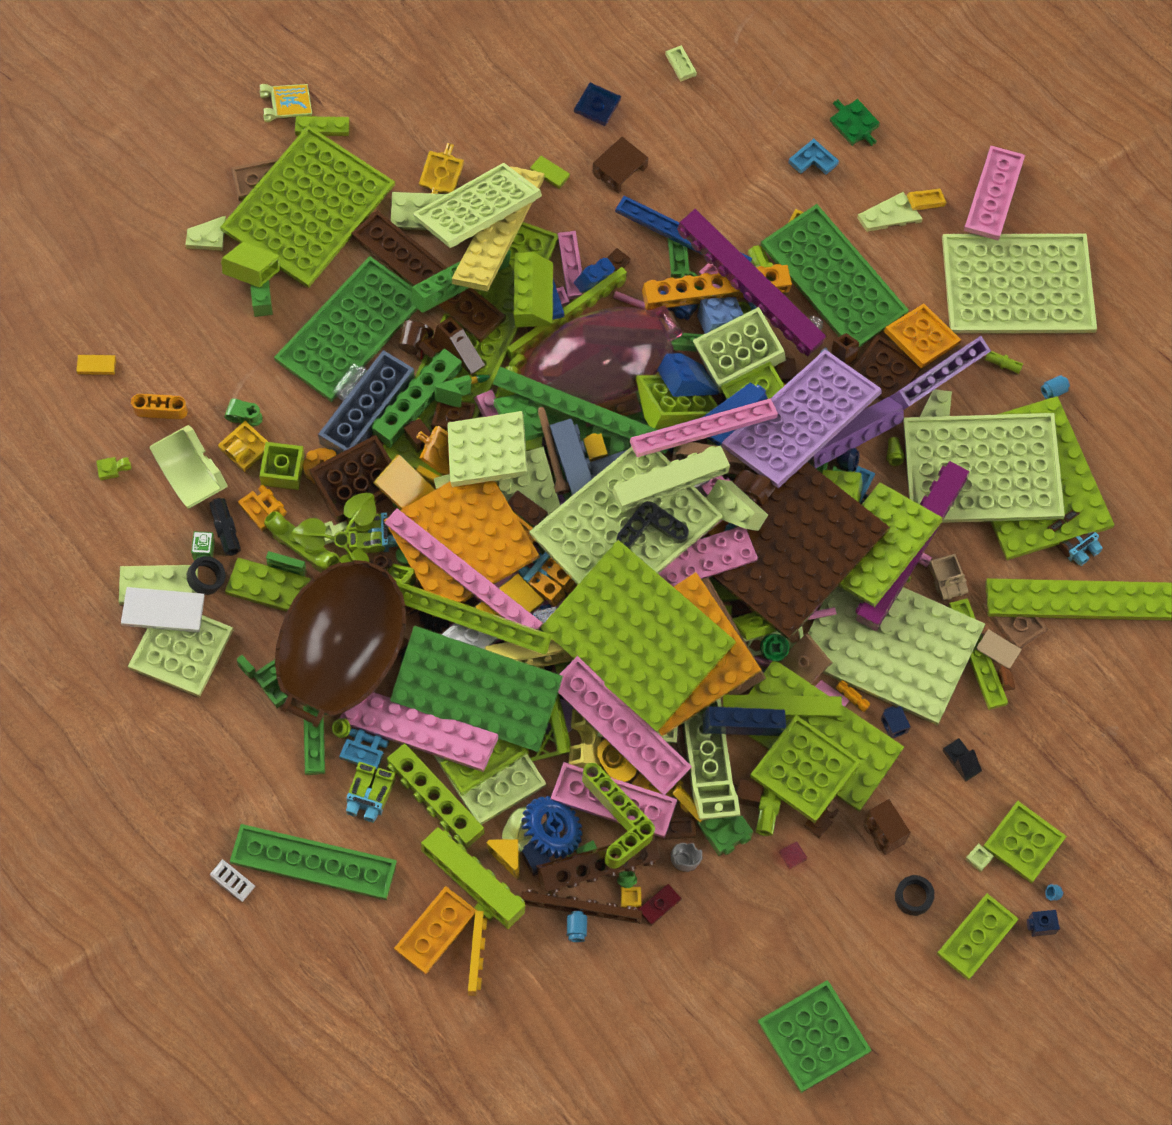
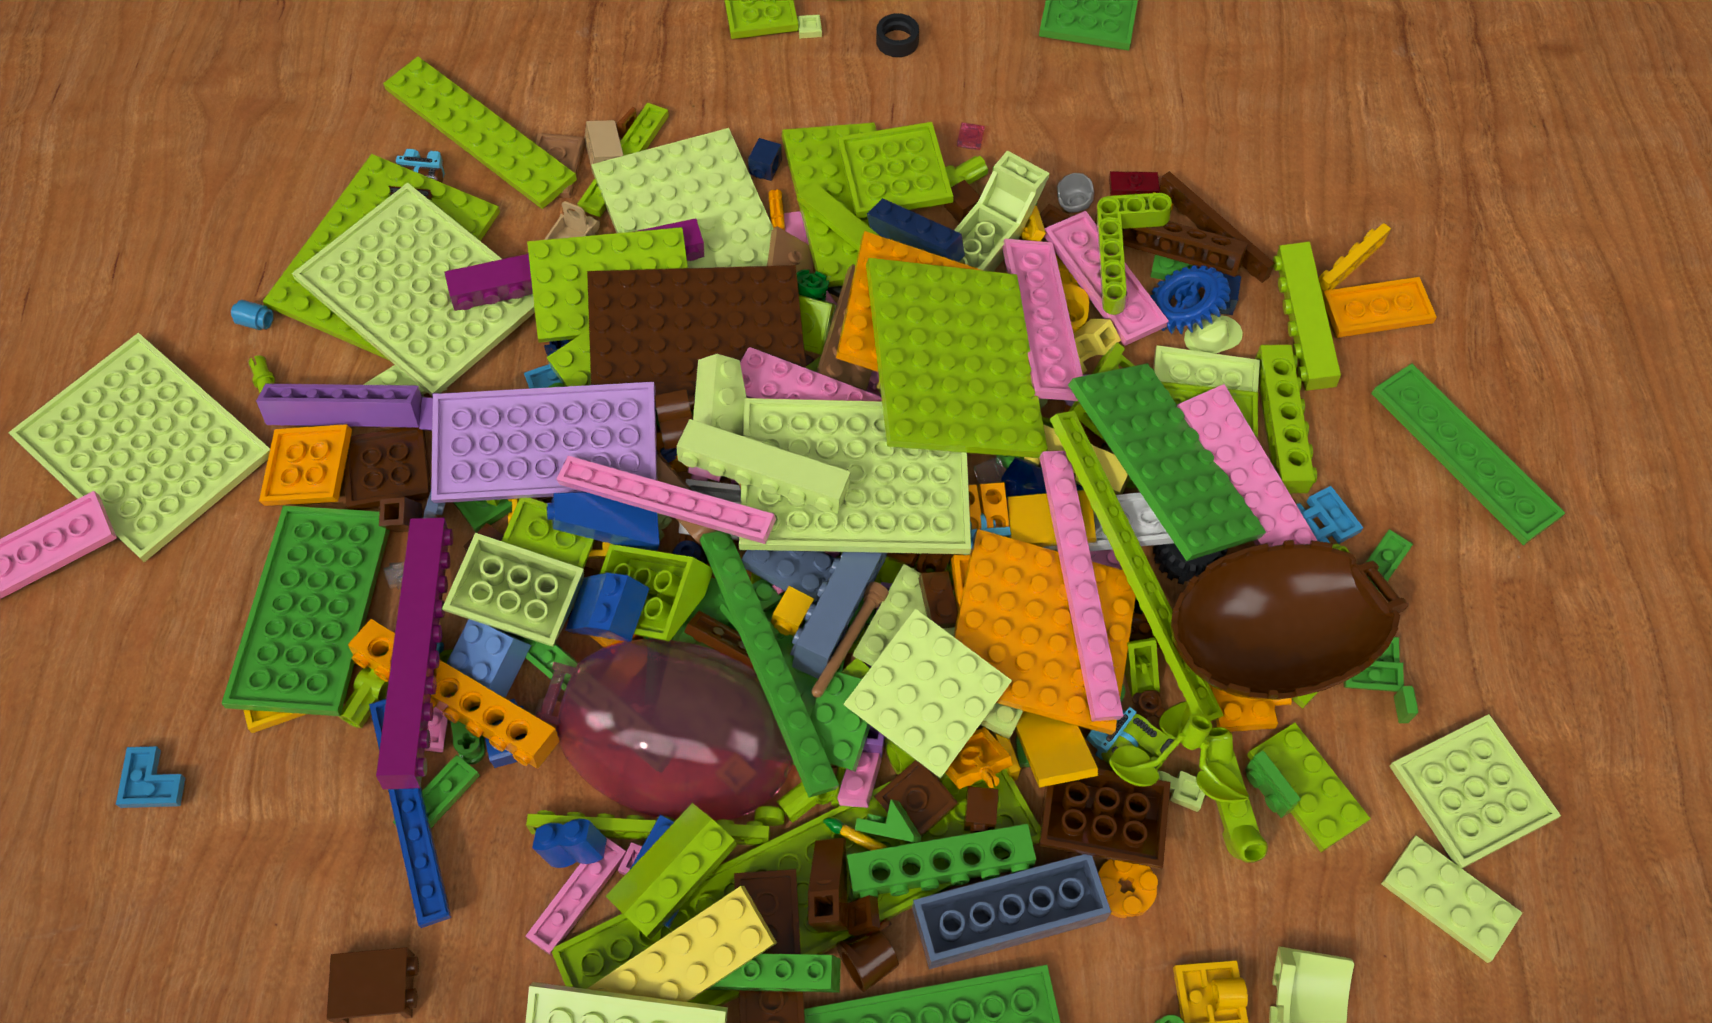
camera: 135 degrees left, 5 degrees down
white tile [121,587,205,632] -> none
black tyre [186,556,226,595] -> none
bright green brick [191,531,215,560] -> none
black piece [209,498,241,556] -> none
white slope [210,859,255,902] -> none
light orange plate [238,485,287,532] -> none
lime brick [259,442,305,490] -> none
clear hinge [332,363,367,401] -> none
hips [346,762,396,823] -> none
yellow slope [486,839,520,879] -> none
dark azure brick [567,911,587,942] -> none
reddish brown plate [607,248,631,271] -> none
bright pink bar [613,291,666,315] -> none
black beam [616,501,689,549] -> none
green plate [830,98,880,146] -> none
yellowish green wing [857,192,923,232] -> none
reddish brown brick [864,799,911,855] -> none
lime cone [886,437,905,466] -> none
yellow plate [907,189,947,211] -> none
black slope [942,738,982,782] -> none

